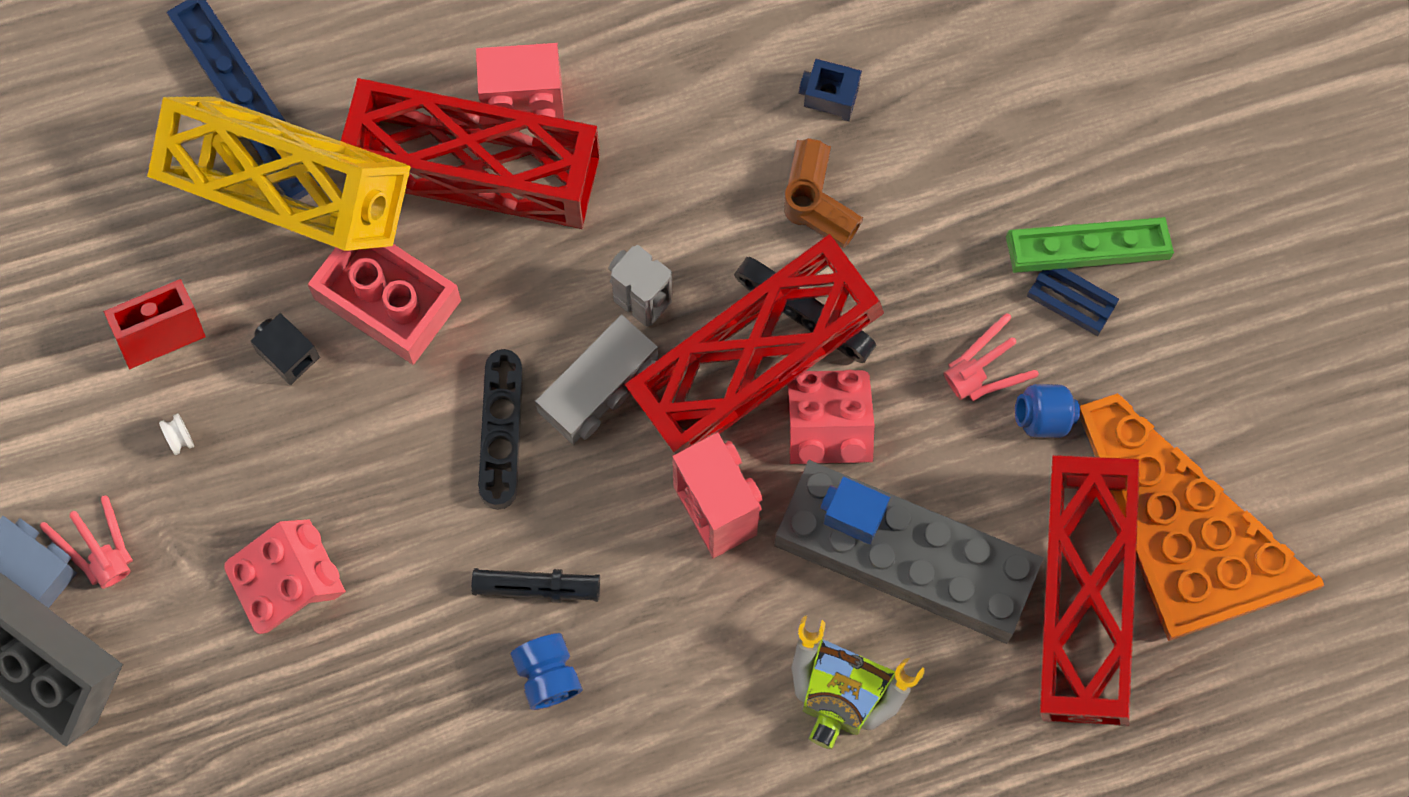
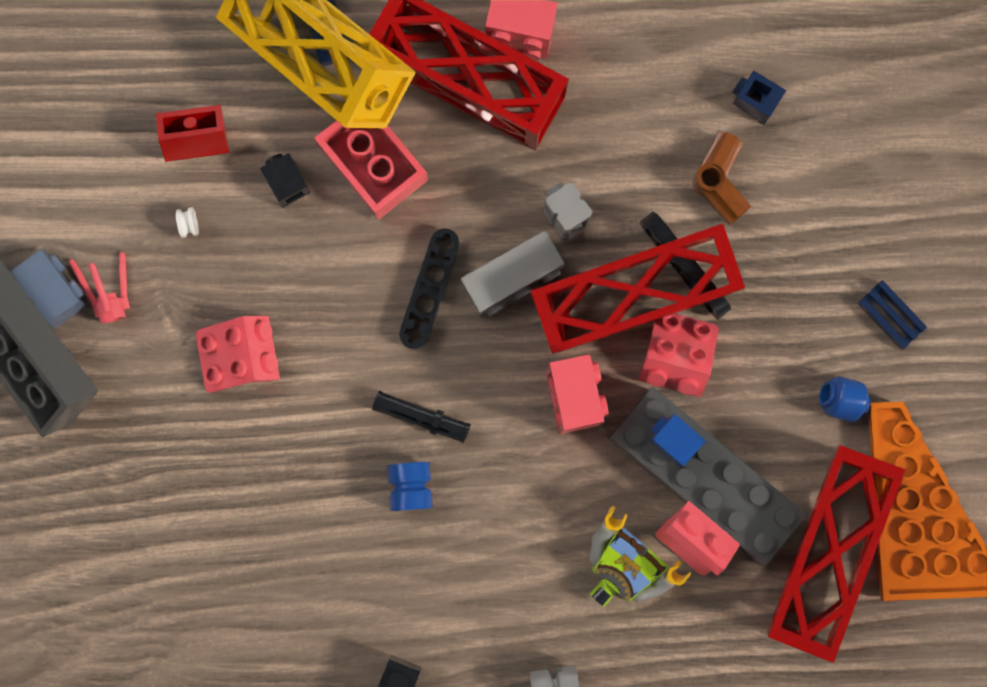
camera: 15 degrees right, 10 degrees up
coral plant [943,313,1039,402] -> none
bright green tile [1006,217,1174,273] -> none
none -> coral bracket [655,501,740,576]

